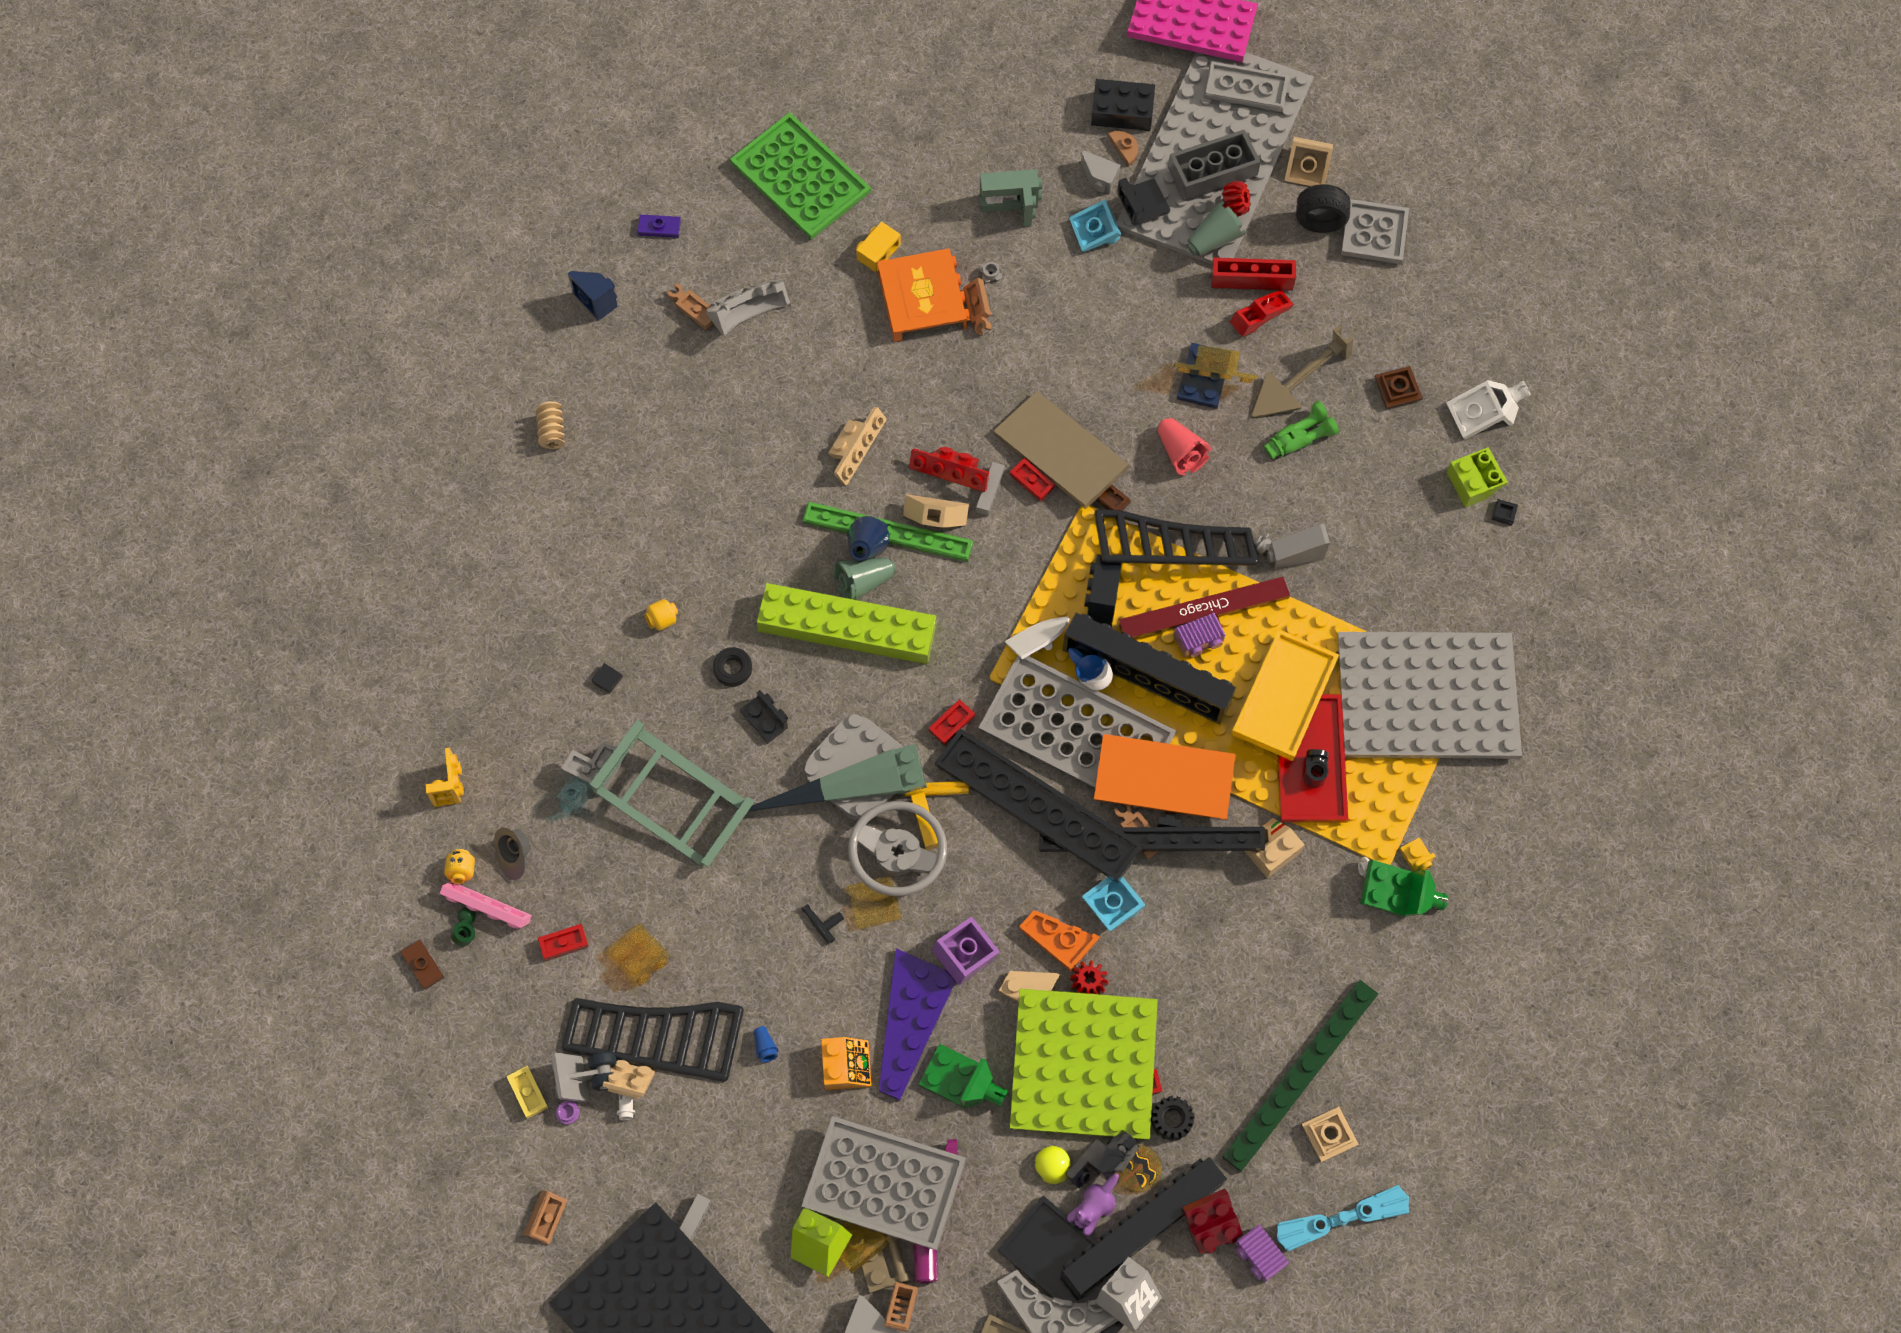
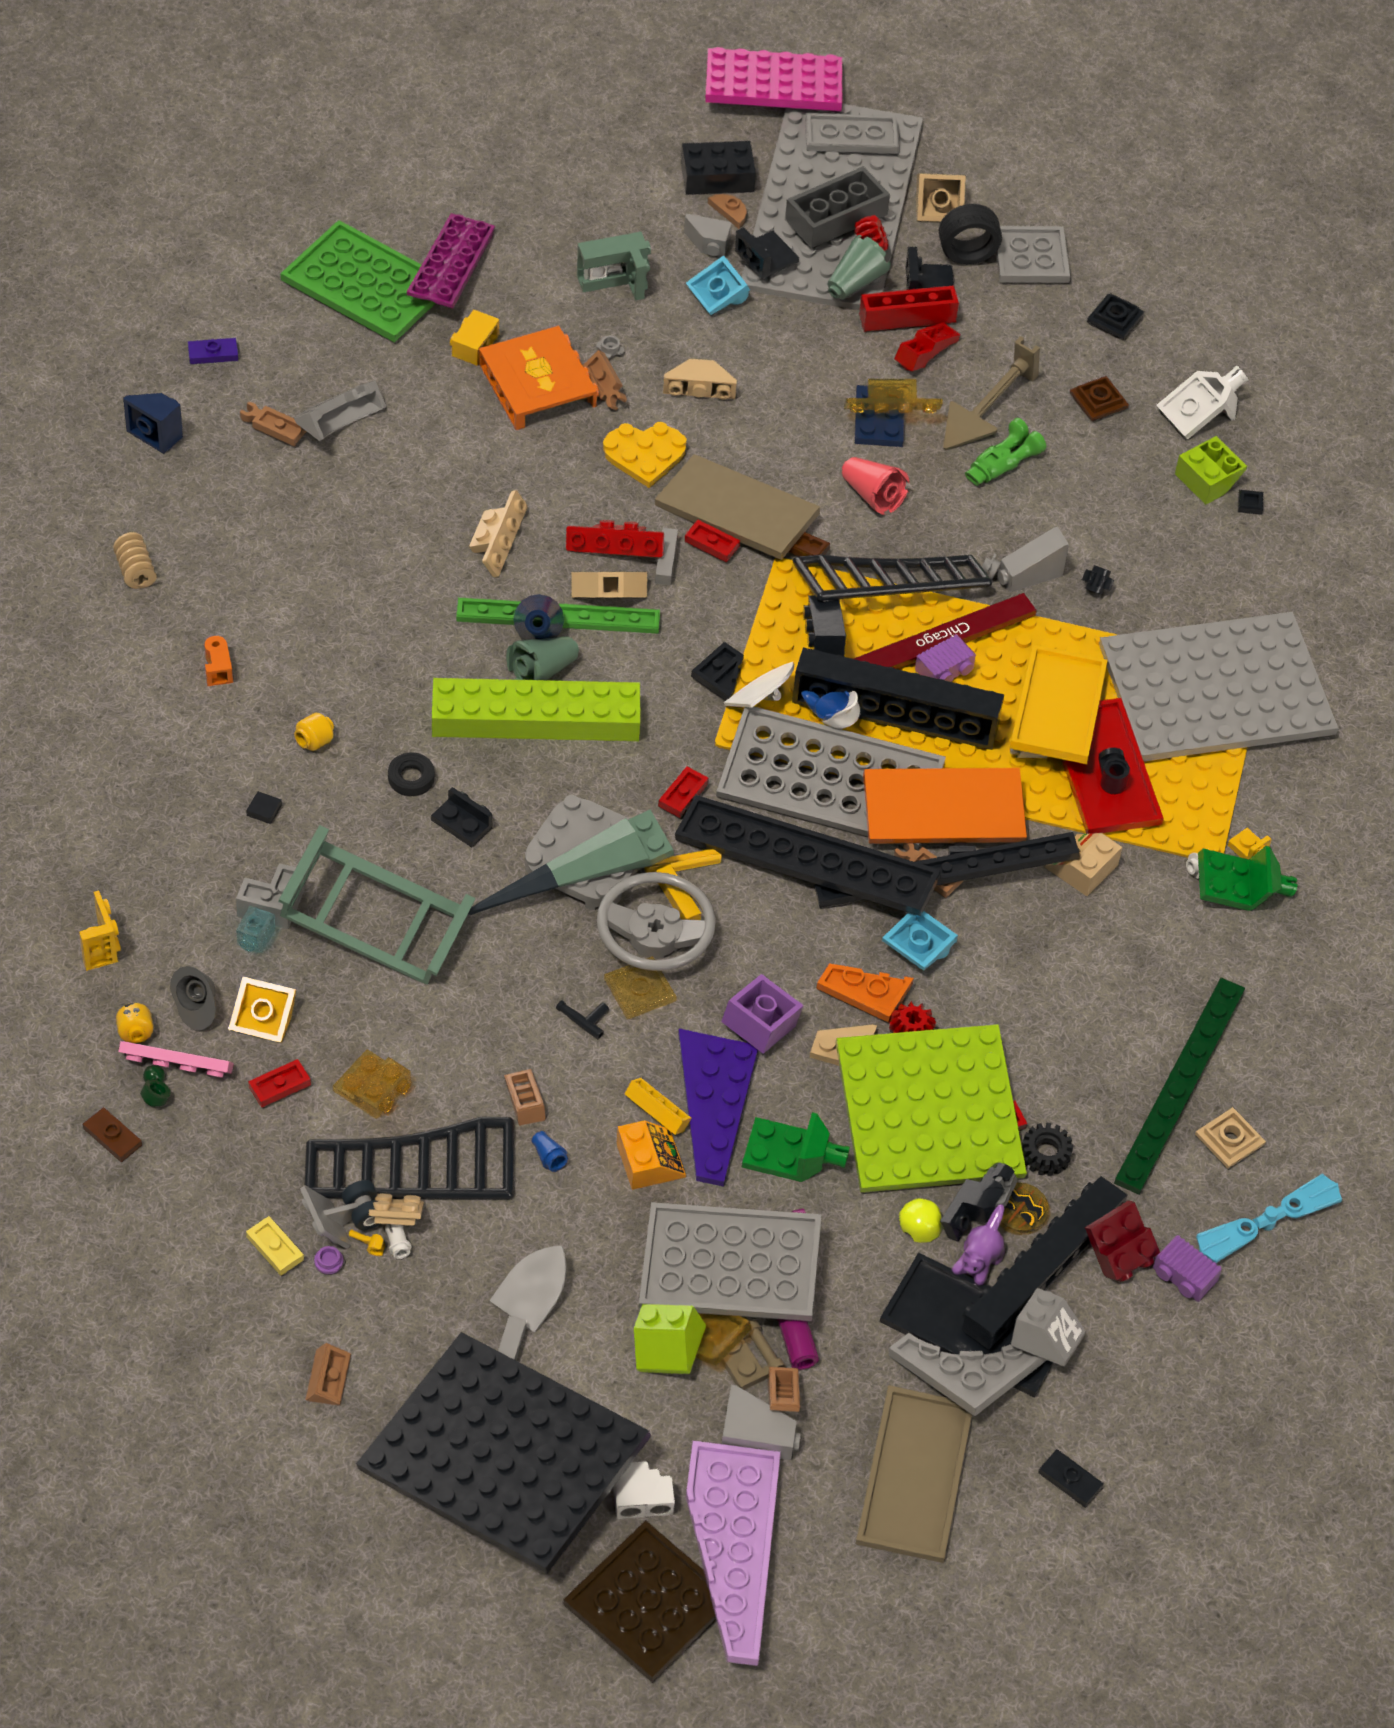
camera: 15 degrees left, 15 degrees down
none -> orange leg [204,636,233,686]
none -> yellow slope [228,977,296,1043]
none -> yellow hand [348,1229,385,1257]
none -> magenta plate [406,213,495,309]
none -> light grey shield [490,1246,567,1333]
none -> medium nougat slope [504,1069,546,1126]
none -> yellow plate [603,422,687,488]
none -> yellow piece [625,1078,691,1135]
none -> tan slope [663,359,737,399]
none -> black wing [691,642,744,701]
none -> black bracket [905,247,954,290]
none -> black gear [1082,565,1114,595]
none -> black piece [1087,293,1145,340]

